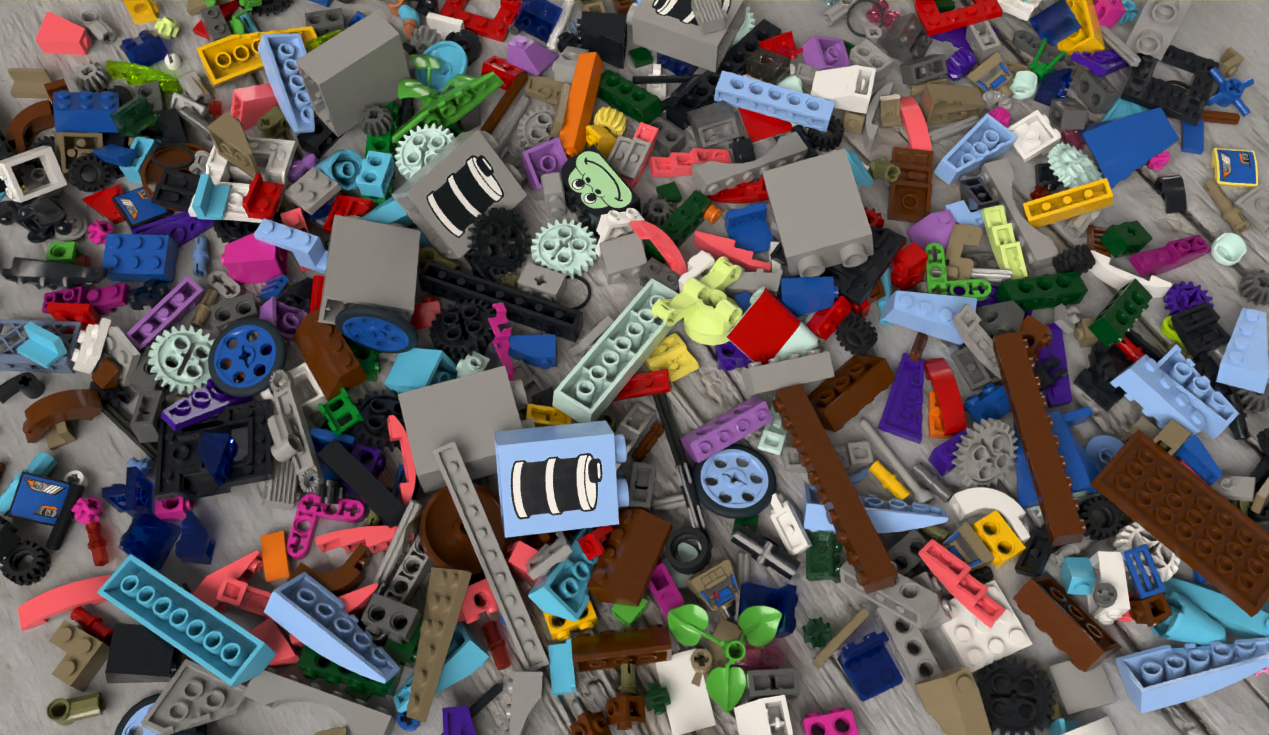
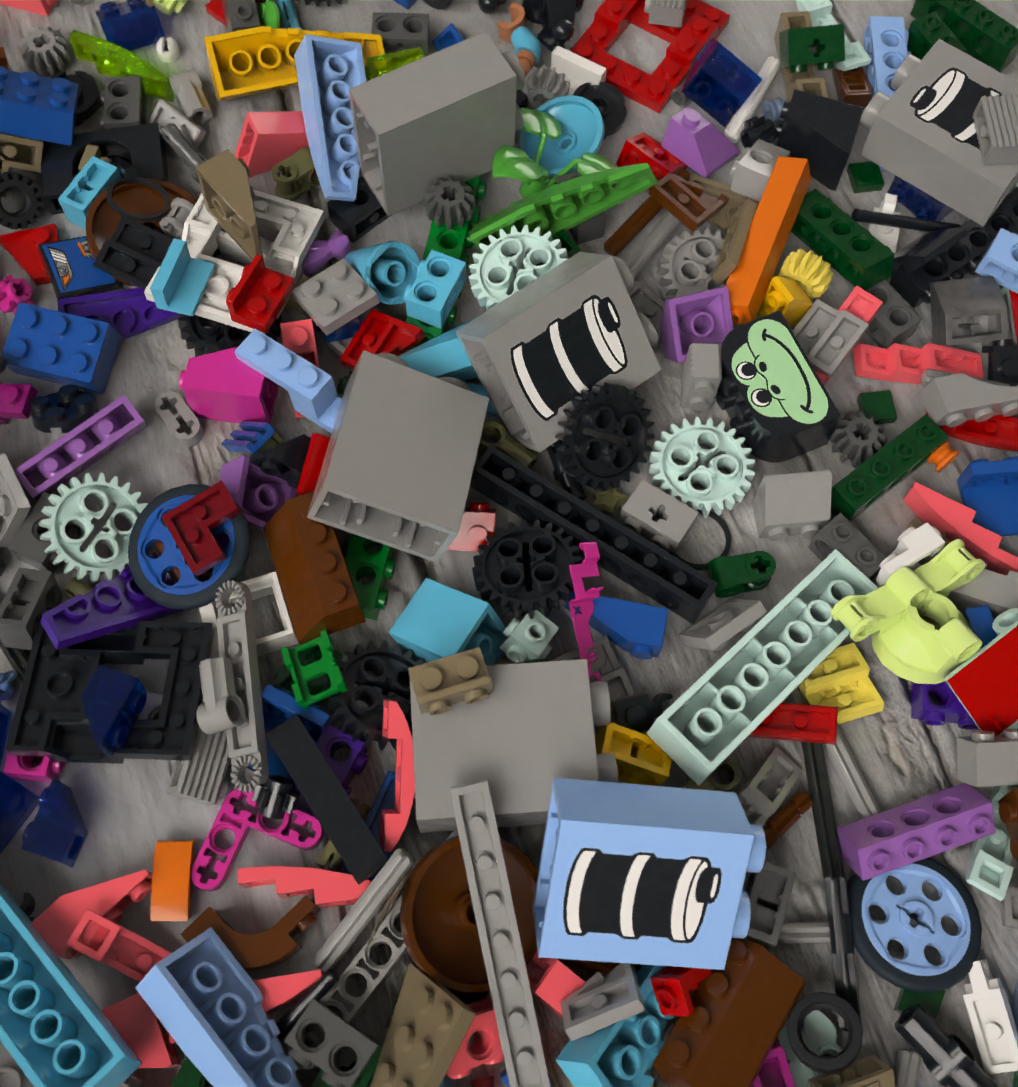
camera: 10 degrees right, 5 degrees up
blue slope [92,144,138,168] -> none
clear green bracket [109,95,162,138] -> none
dark tan axle [190,288,218,329] -> none
medium blue pin [192,236,210,277] -> none
clear red plate [209,96,222,120] -> none
dark grey brick [210,292,259,333] -> none
wedge [335,306,419,353] -> none
black pin [399,97,415,128] -> none
white plate [595,208,645,257] -> none
coral slope [628,221,688,276] -> none
none -> dark red plate [161,480,241,577]
none -> dark tan bracket [408,647,493,715]
none -> reddish brown wing [648,173,730,232]
none -> dark green piece [707,551,776,598]

